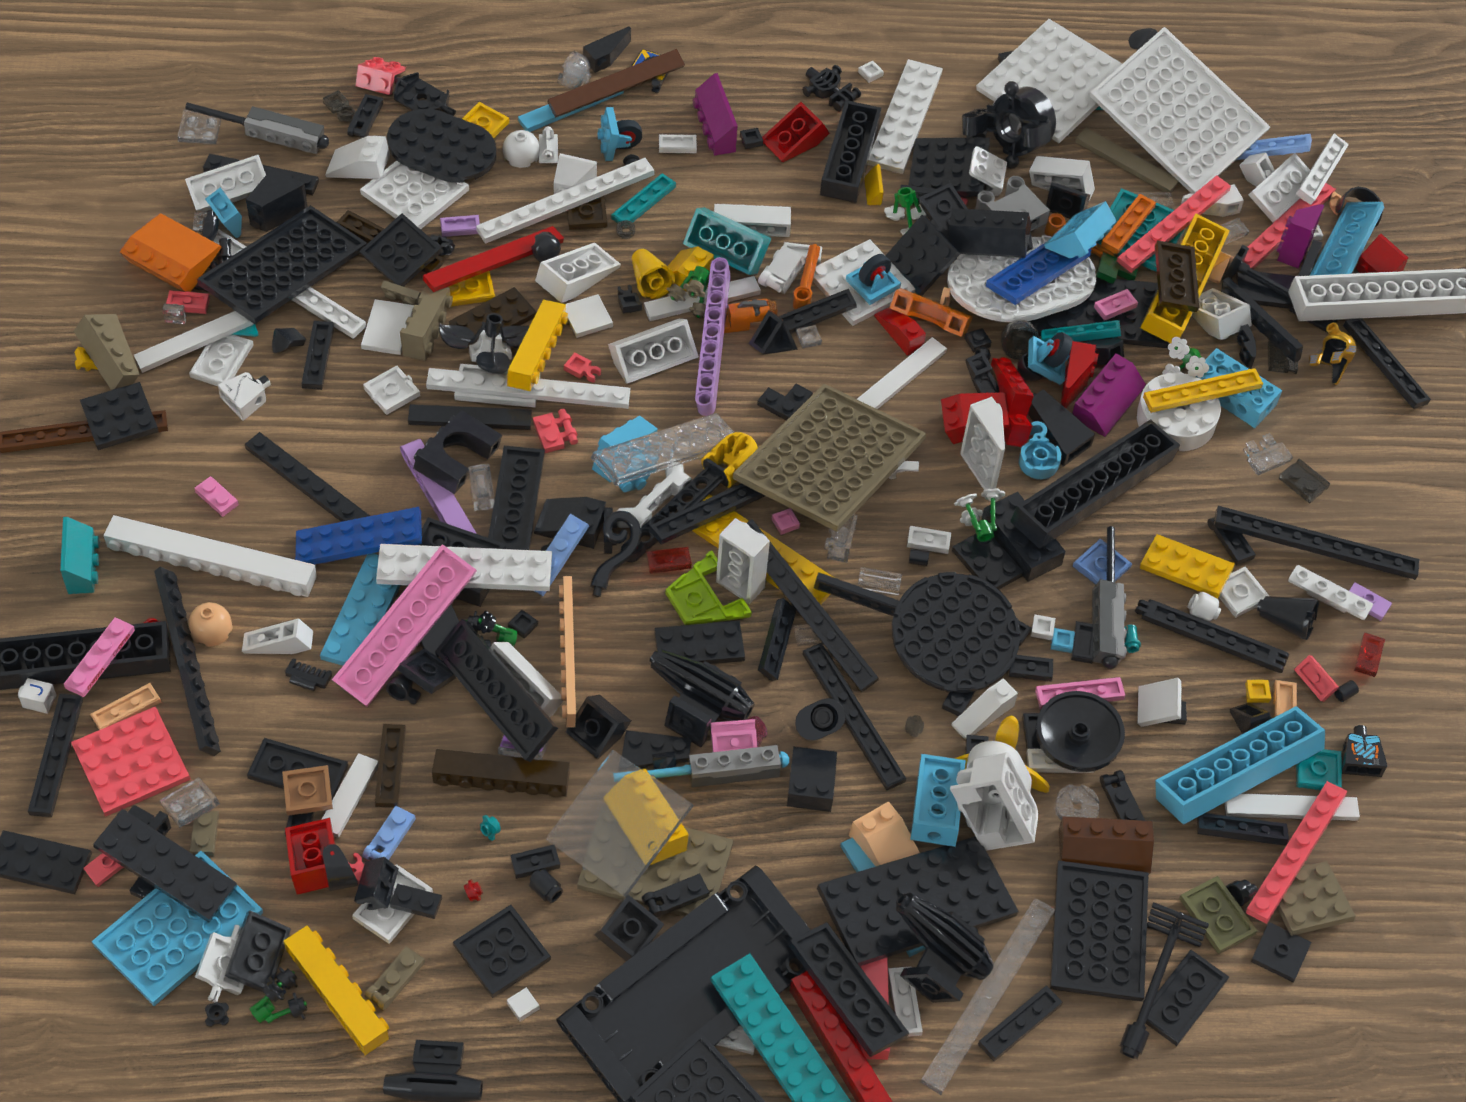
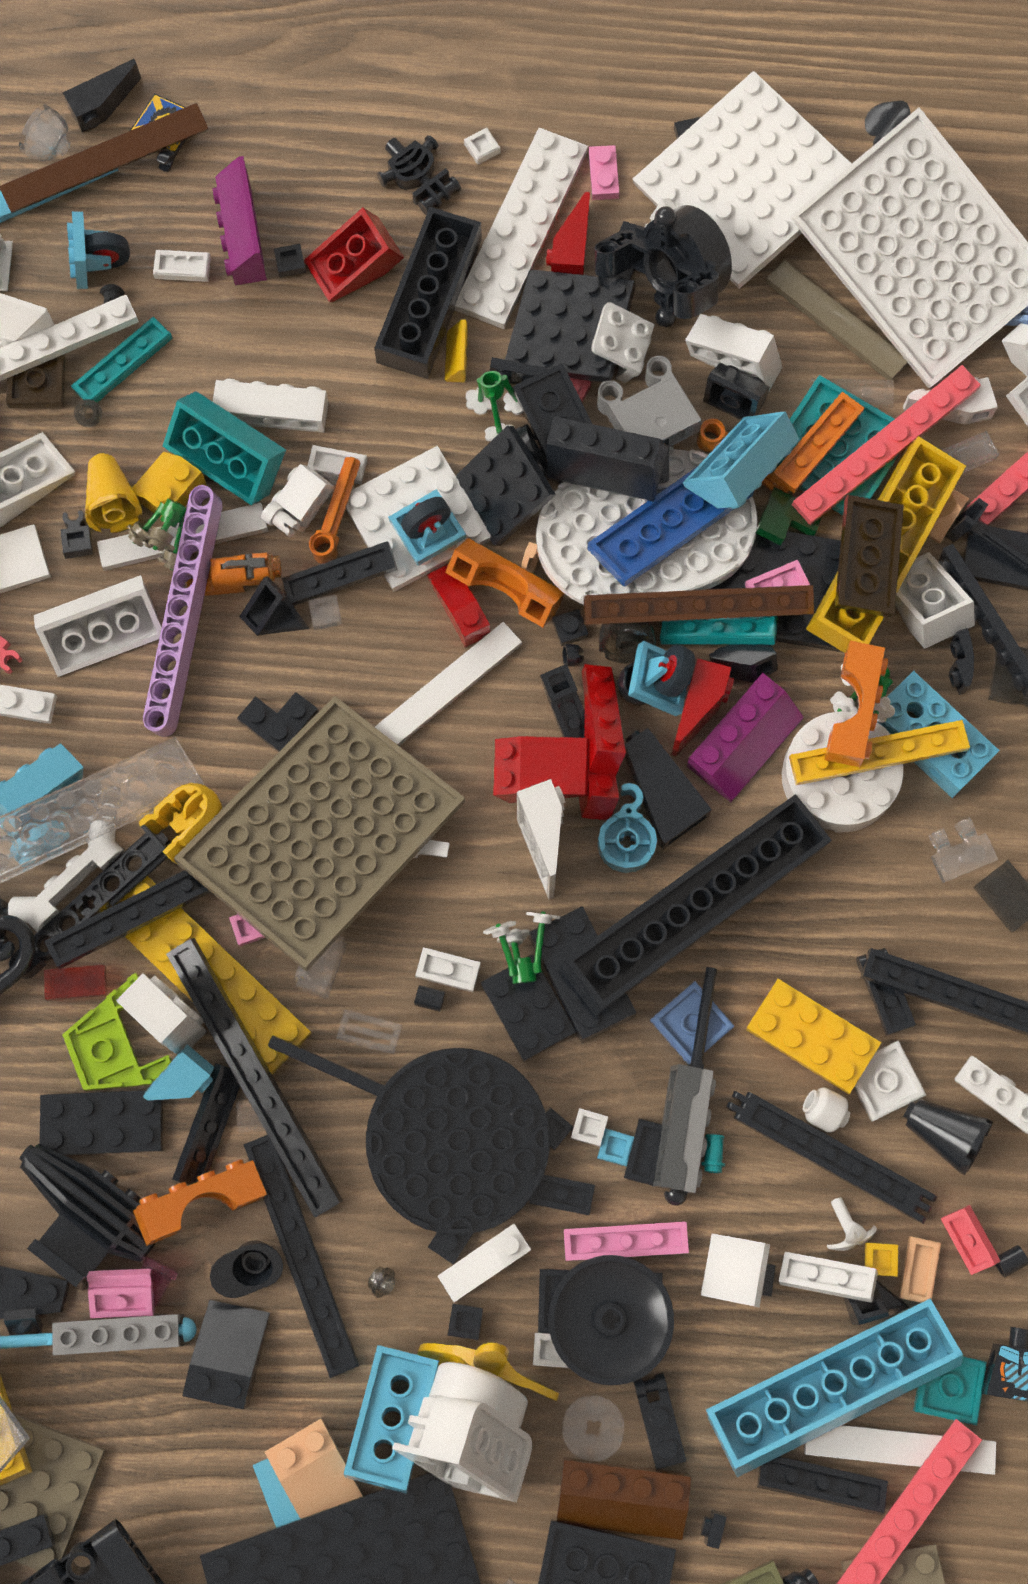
camera: 10 degrees right, 20 degrees up
none -> orange arch [133,1159,267,1246]
none -> medium azure slope [143,1044,214,1101]
none -> red slope [546,192,590,275]
none -> reddish brown plate [583,585,814,625]
none -> bright pink plate [588,145,619,200]
none -> black plate [700,1510,727,1549]
none -> white plate [779,1252,878,1303]
none -> orange arch [824,641,888,767]
none -> white plant [827,1197,877,1251]

